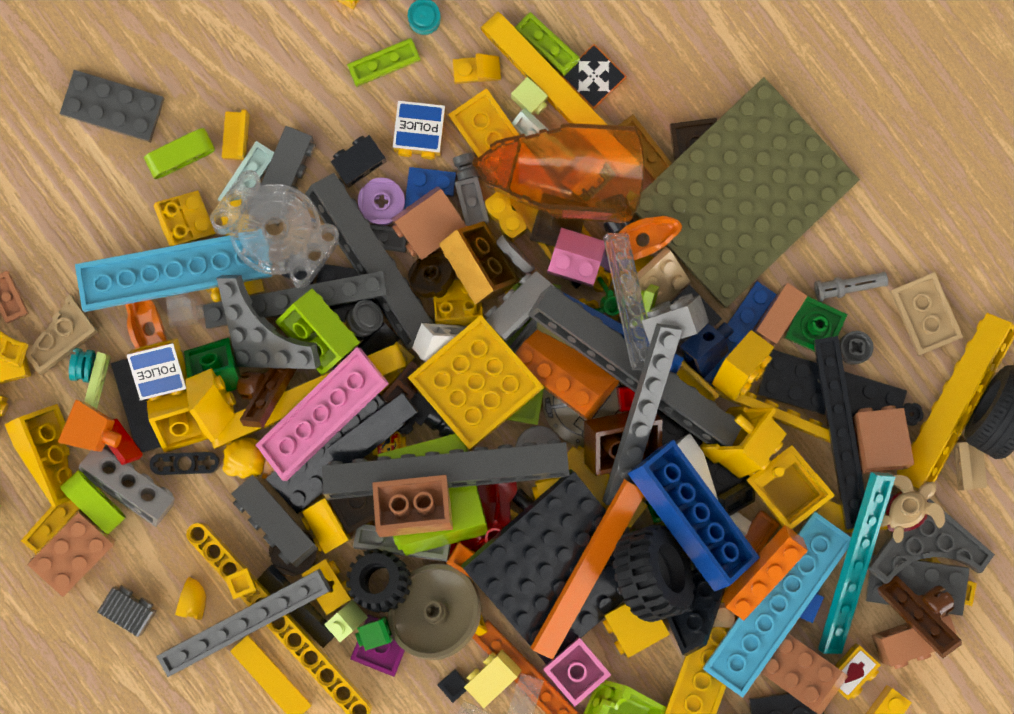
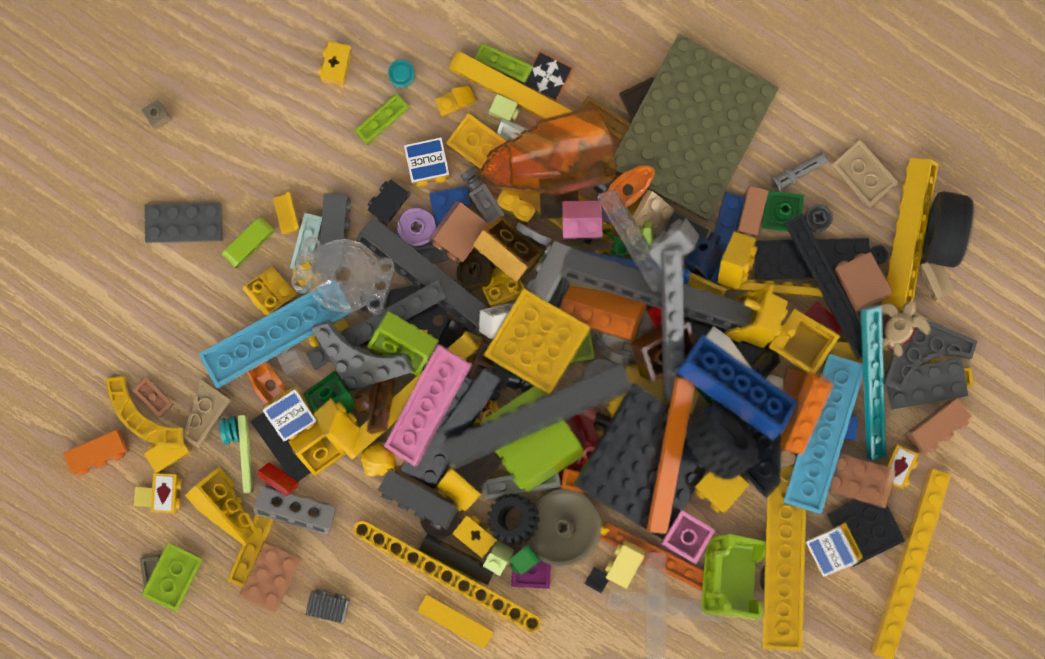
camera: 10 degrees left, 0 degrees up
orange torso [58,400,122,452] -> none
lime beam [60,470,126,534] -> none
black beam [150,452,220,475] -> none
plate [156,568,331,677] -> none
yellow brick [175,577,206,620] -> none
yellow plate [224,567,257,600] -> none
dark grey wheel [345,300,383,338] -> none
nougat slope [372,475,453,537] -> none
reddish brown plate [877,575,962,659] -> none
none -> red plate [804,301,841,335]

